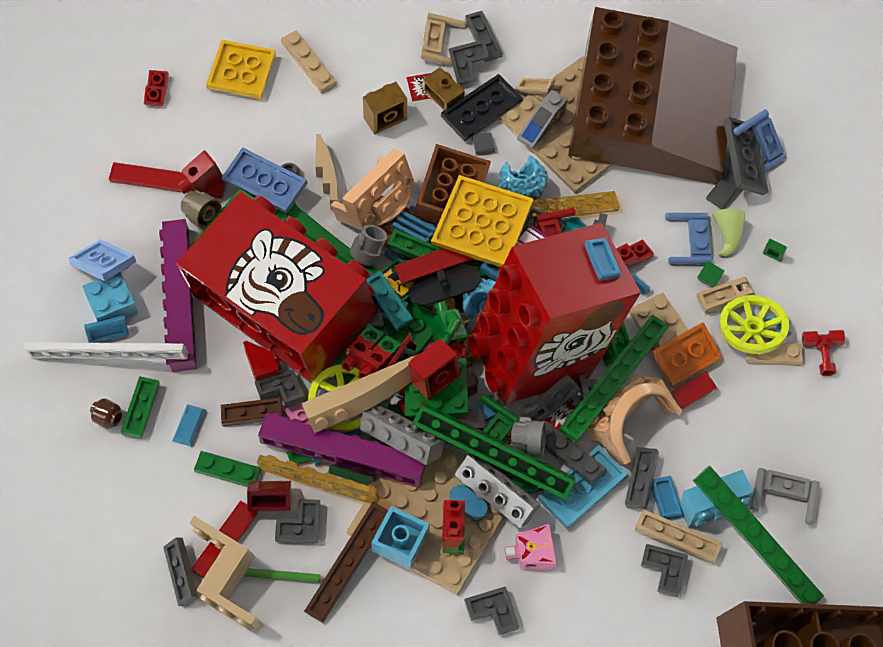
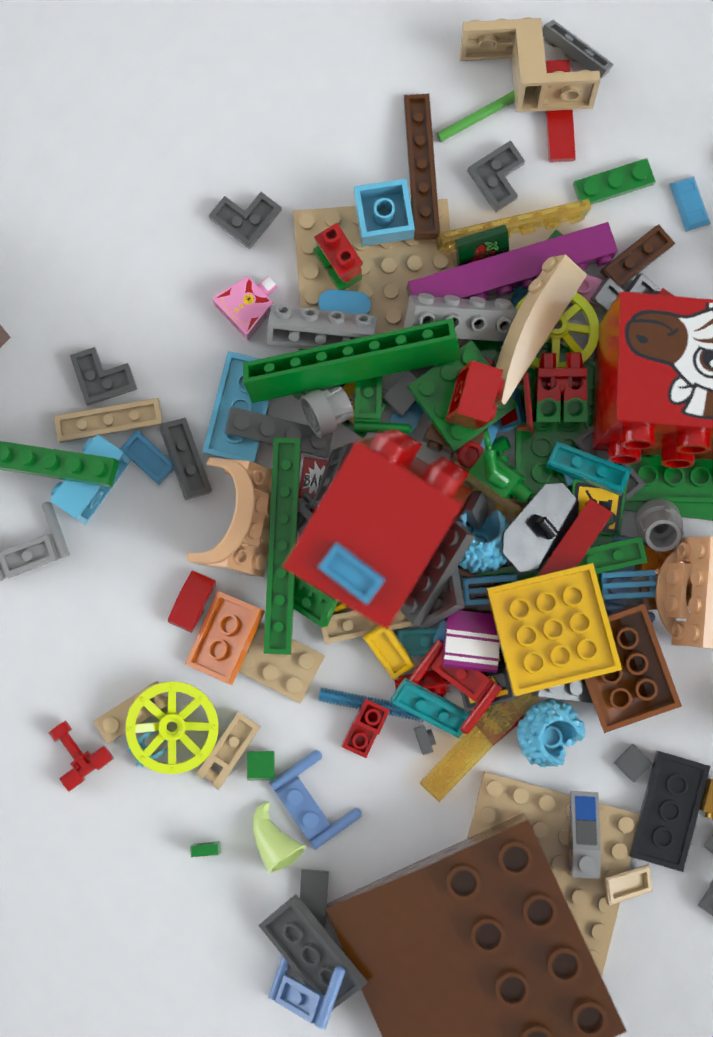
camera: 145 degrees right, 20 degrees up
dark red brick [247,481,292,511] -> none

